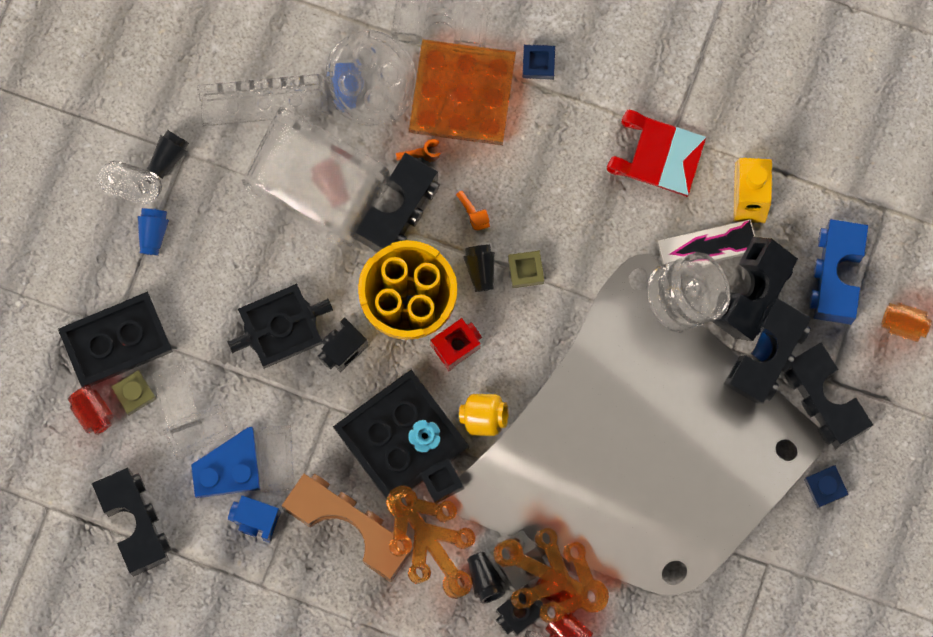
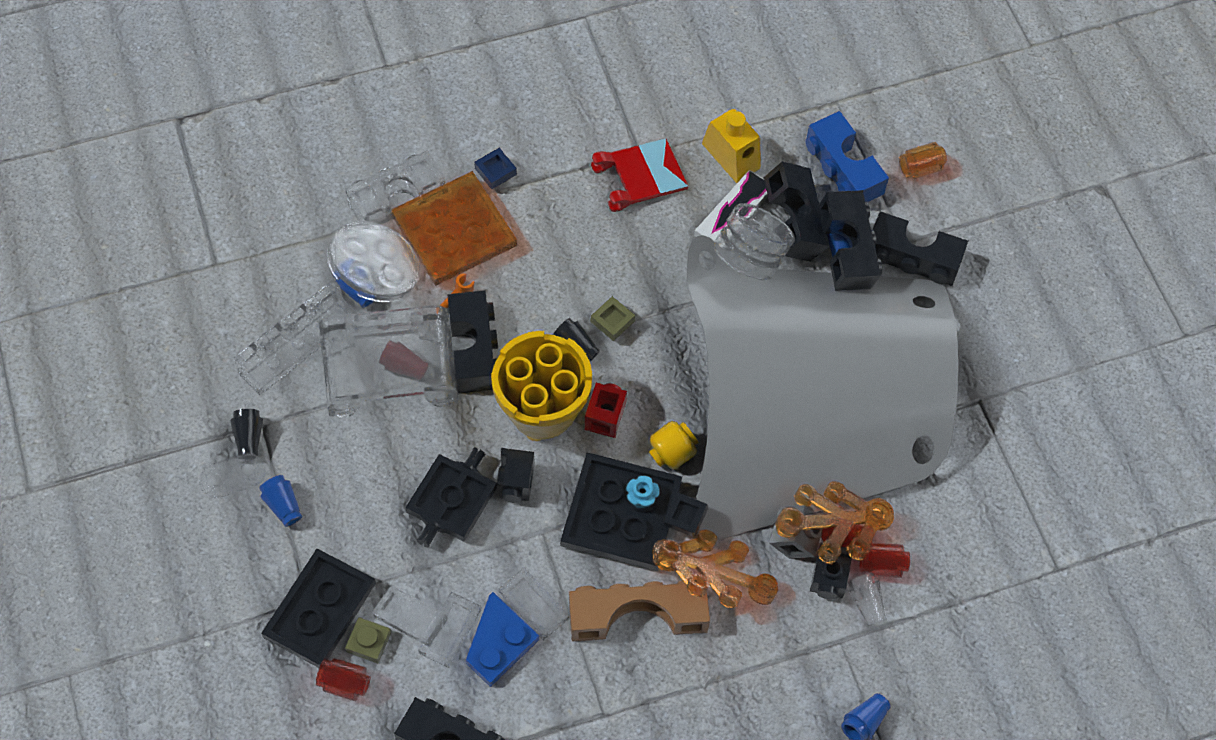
camera: 40 degrees left, 15 degrees down
blue brick [228,496,281,543] -> none
orange hand [456,191,490,230] -> none
black cone [467,552,505,604] -> none
dark blue plate [804,465,849,509] -> none

